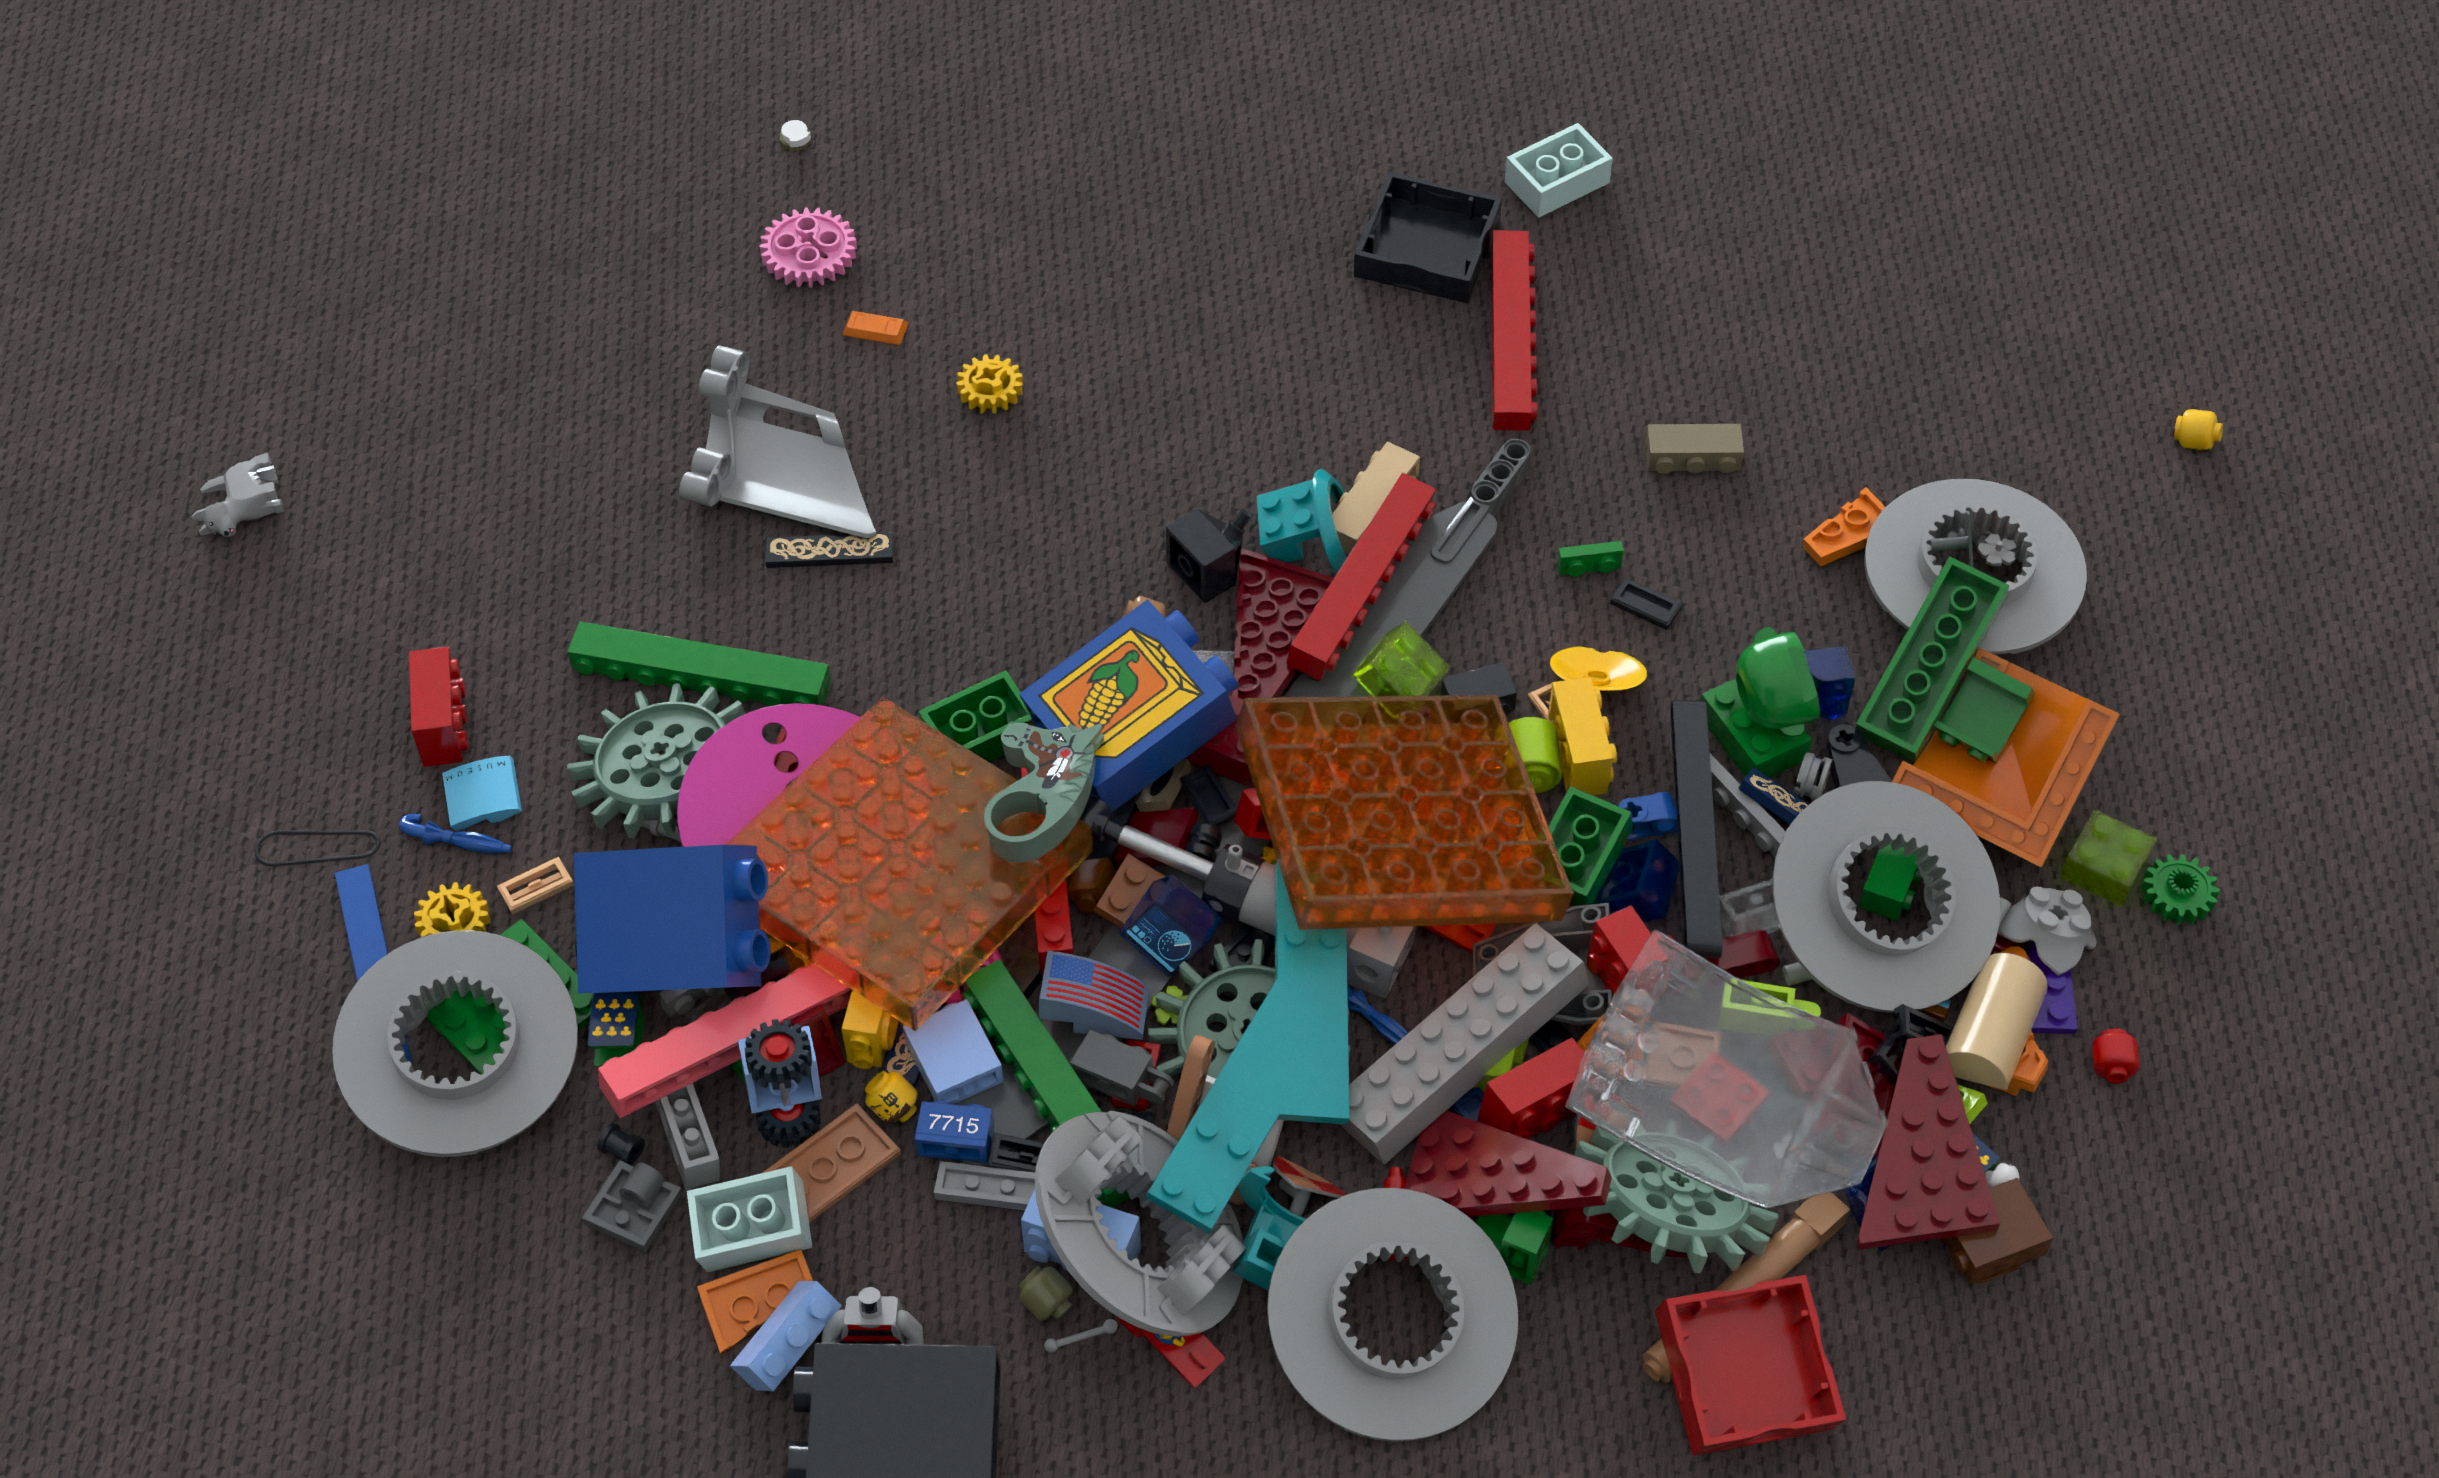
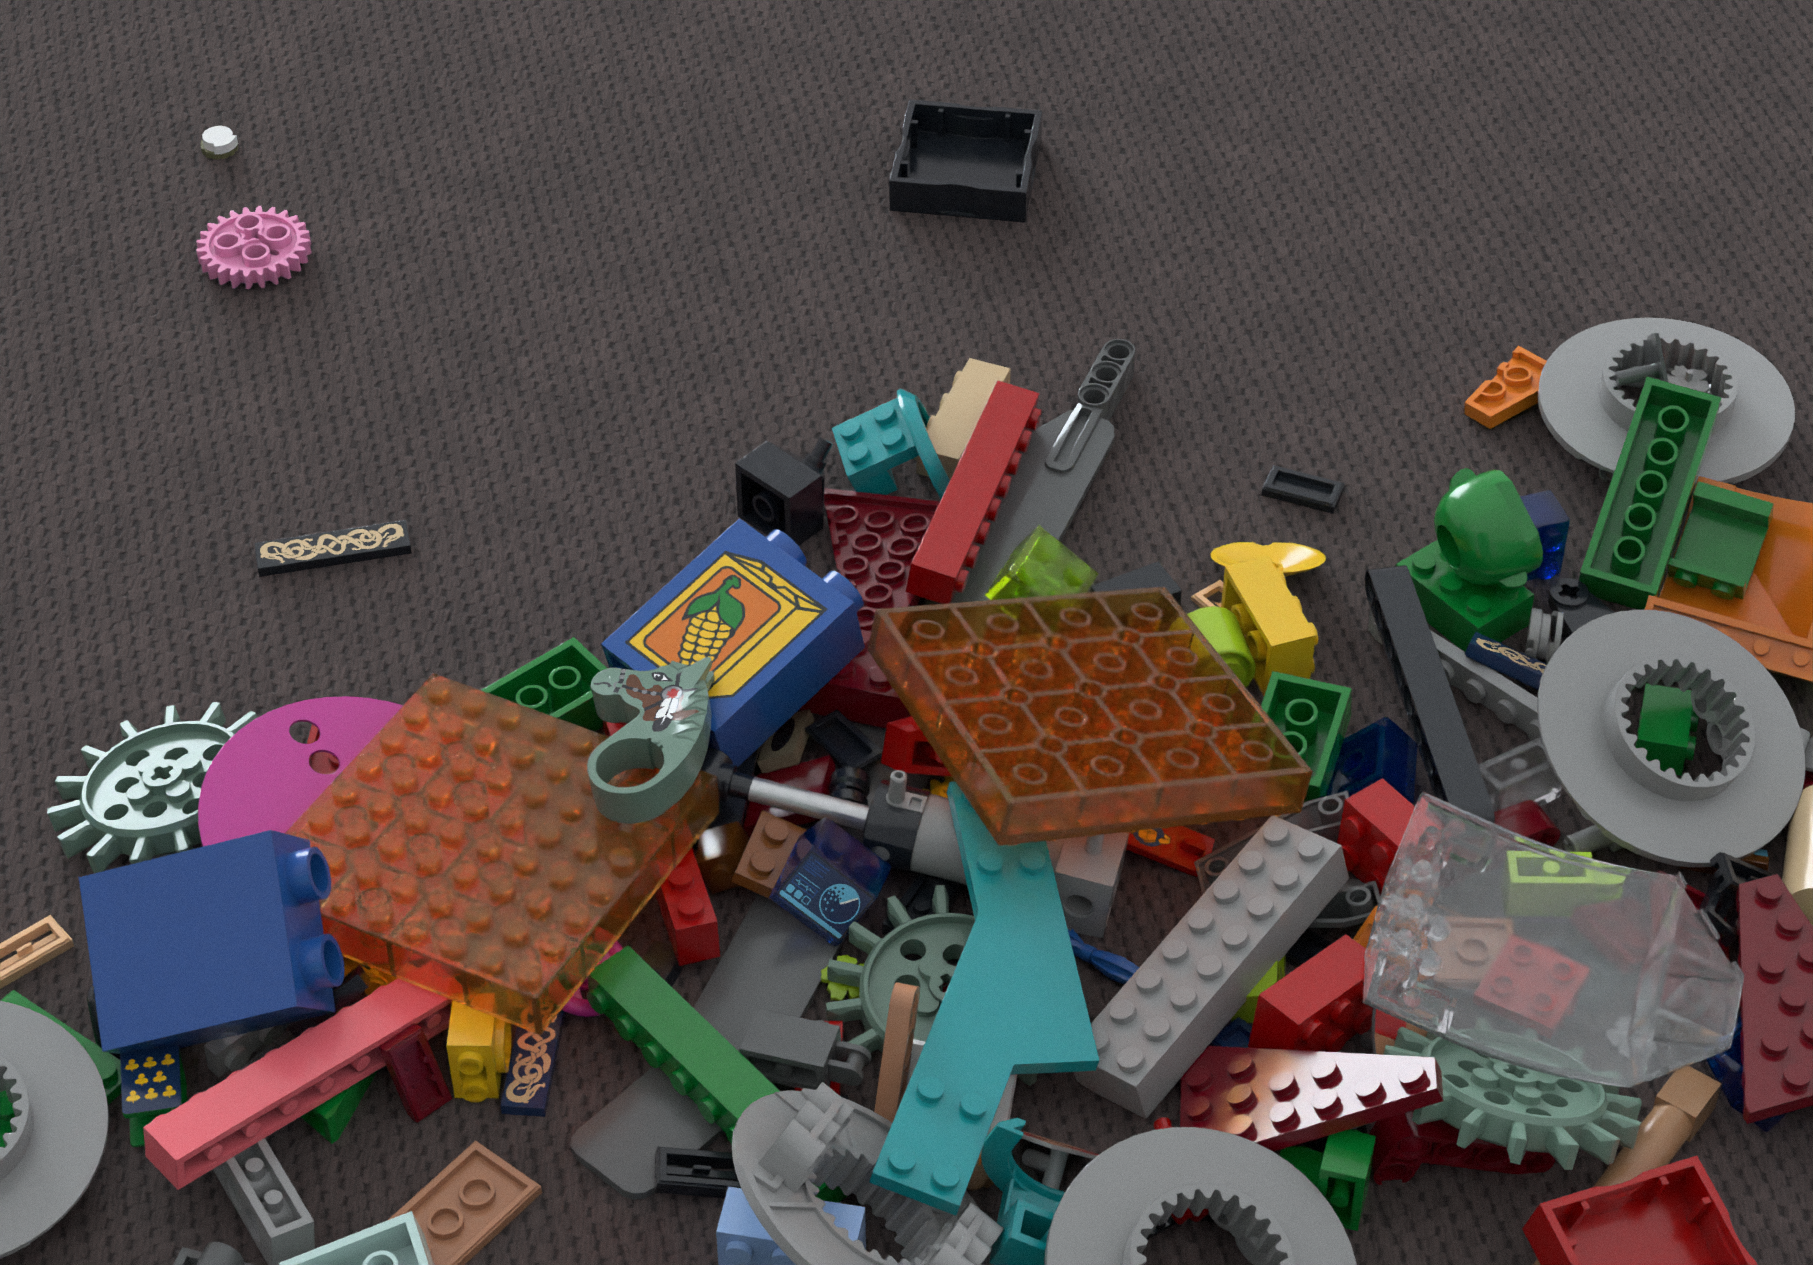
camera: 10 degrees left, 10 degrees down
green brick [567,621,831,707] -> none
black bush [597,1123,645,1165] -> none
light grey panel [679,345,877,538] -> none
brick [738,1019,822,1148] -> none
orange tile [842,311,909,345] -> none
yellow head [865,1071,917,1124] -> none
light blue brick [903,999,1004,1105] -> none
blue brick [914,1100,995,1163] -> none
light grey plate [934,1161,1035,1211] -> none
yellow gear [956,354,1023,414] -> none
sand blue slope [1039,951,1150,1040] -> none
red brick [1491,230,1537,431] -> none
light aqua brick [1505,123,1613,218] -> none
green plate [1556,541,1624,577] -> none
blue piece [1618,792,1677,840] -> none
dark tan brick [1645,424,1744,474] -> none

